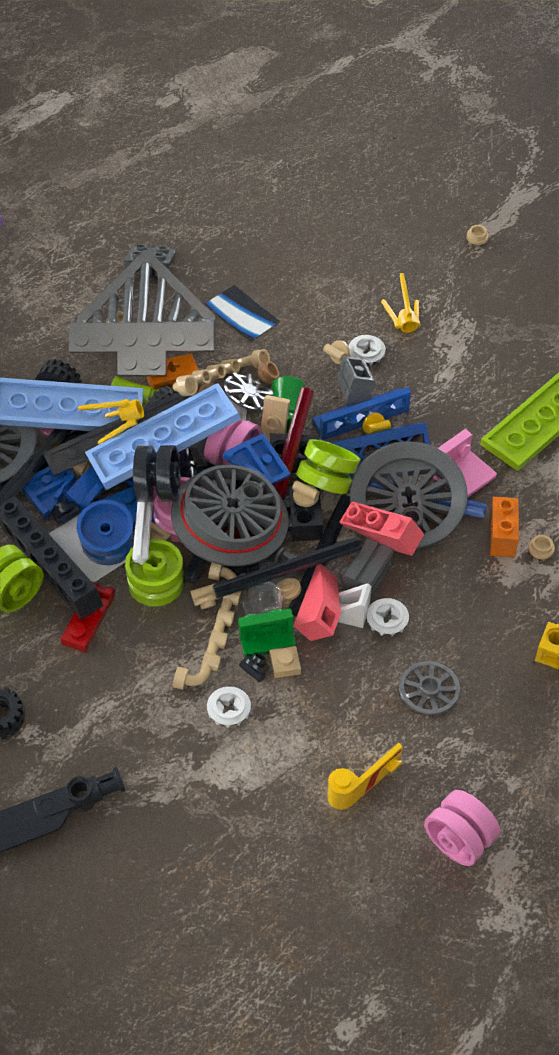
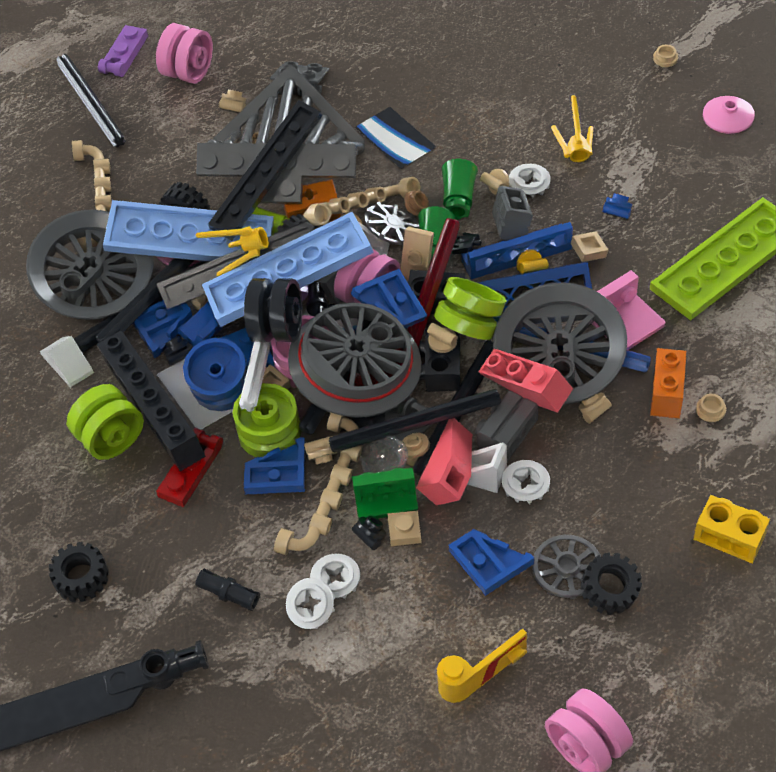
camera: 10 degrees right, 0 degrees up
none -> bright pink wheel [156,23,213,84]
none -> black pin [195,568,260,611]
none -> black plate [208,100,322,241]
none -> tan plate [219,89,246,112]
none -> blue wing [244,437,305,495]
none -> white gear [286,578,336,629]
none -> green plant [441,159,478,220]
none -> blue wing [448,529,534,596]
none -> black piece [452,232,482,255]
none -> tan plate [571,231,608,262]
none -> tan plate [579,393,612,424]
none -> black tyre [581,552,642,615]
none -> blue plate [602,193,633,219]
none -> bright pink dish [703,96,755,134]

